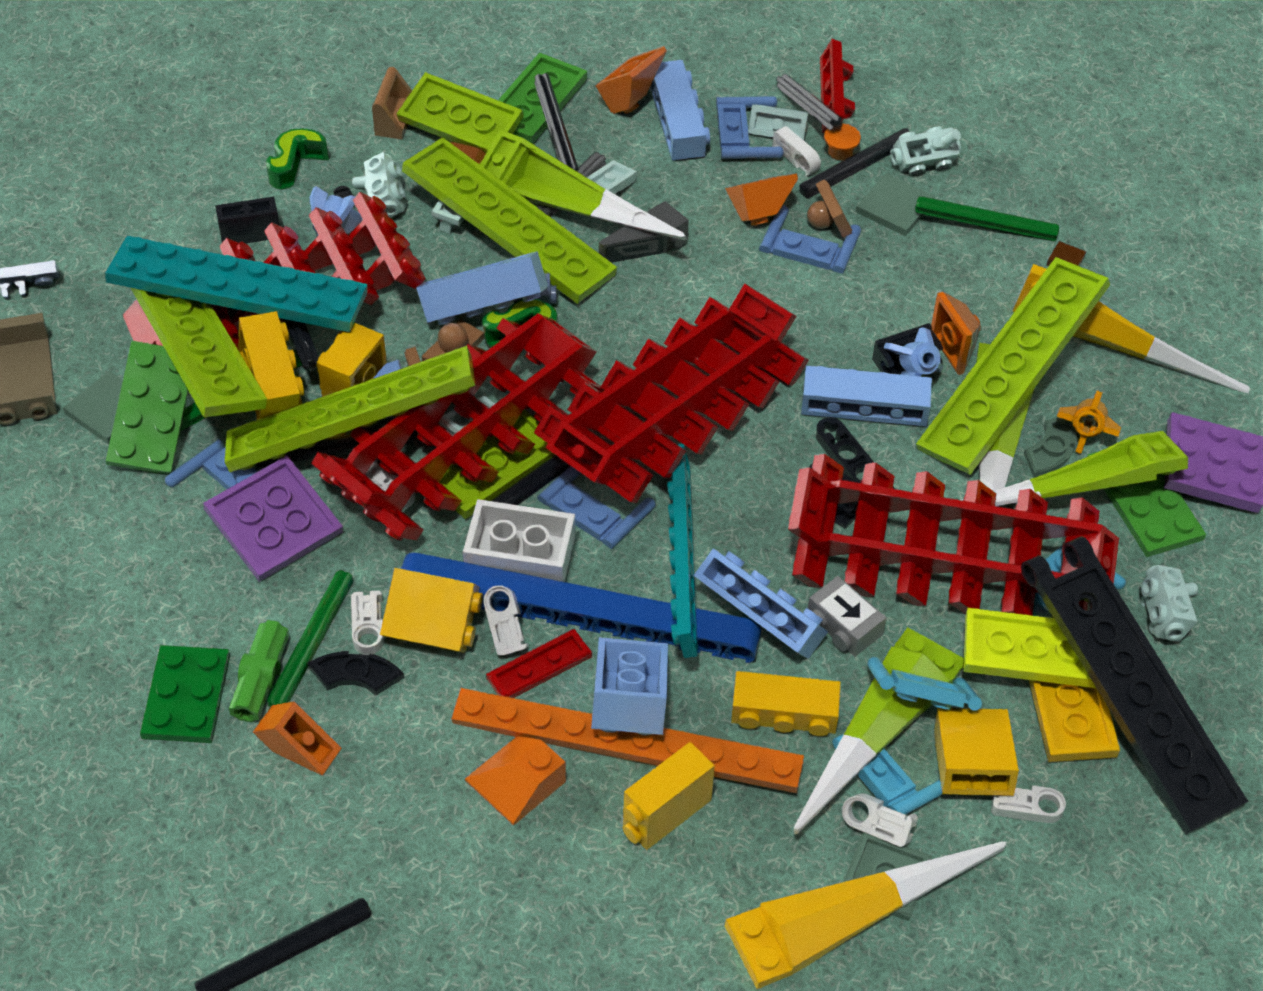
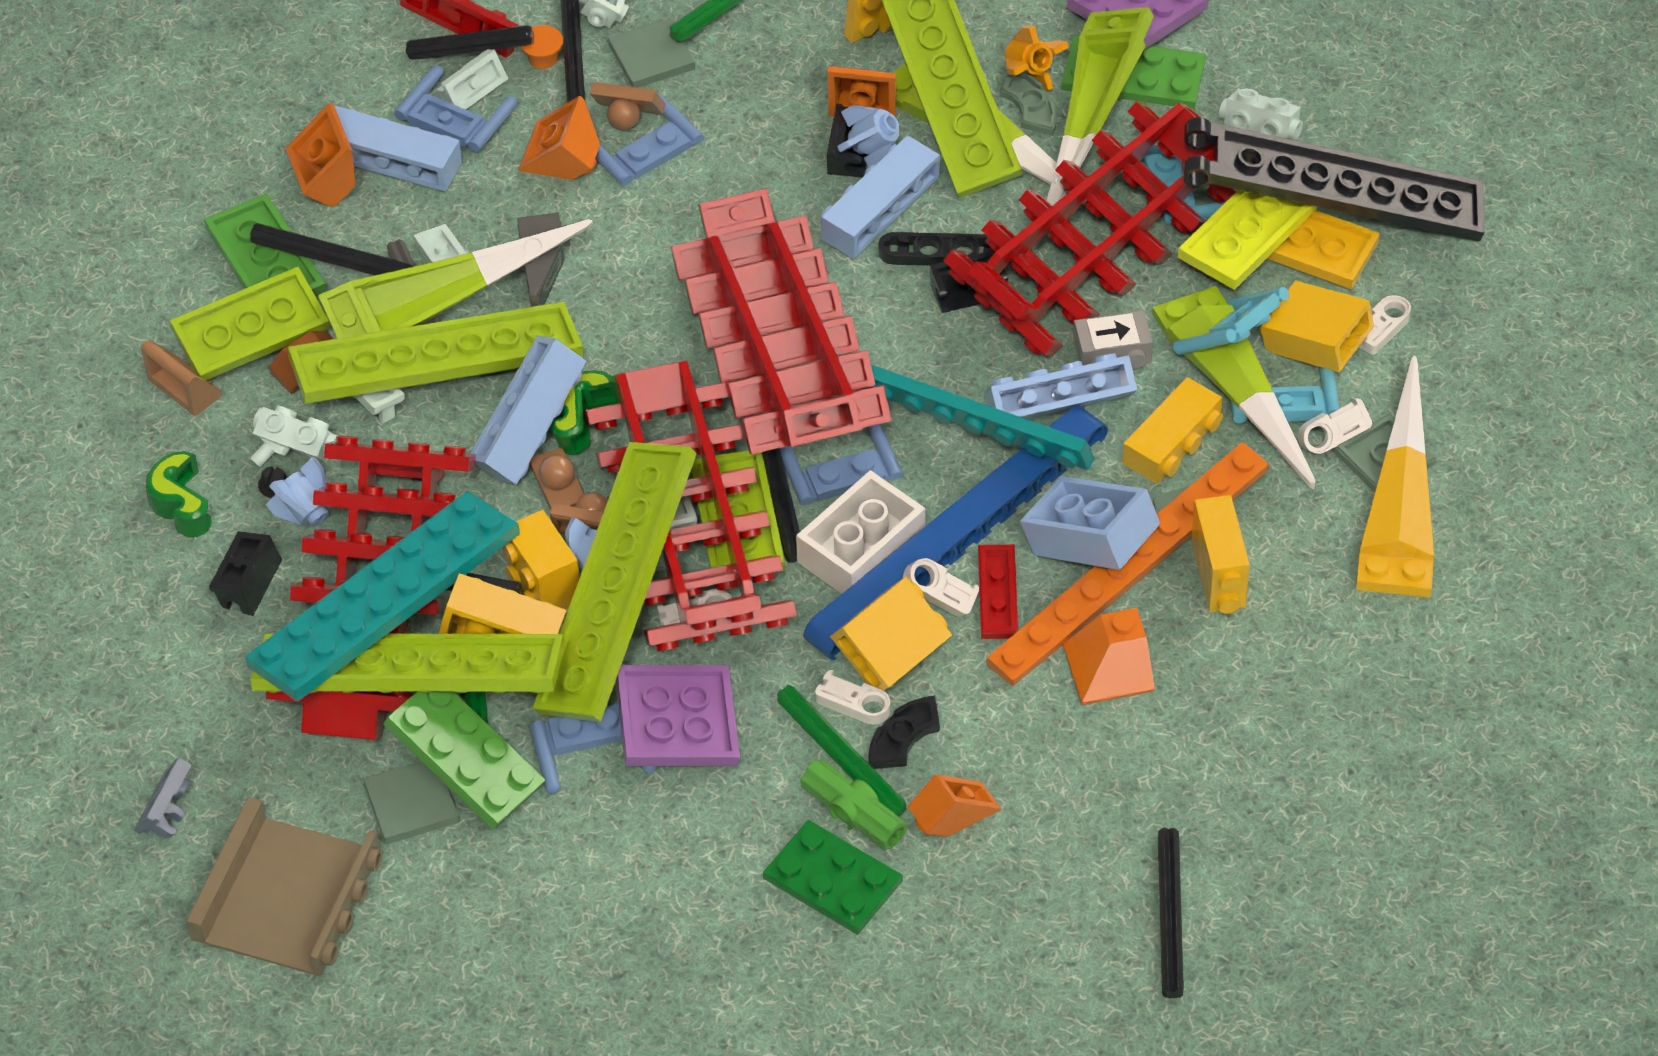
camera: 55 degrees left, 0 degrees up
white piece [772,126,821,176] -> none

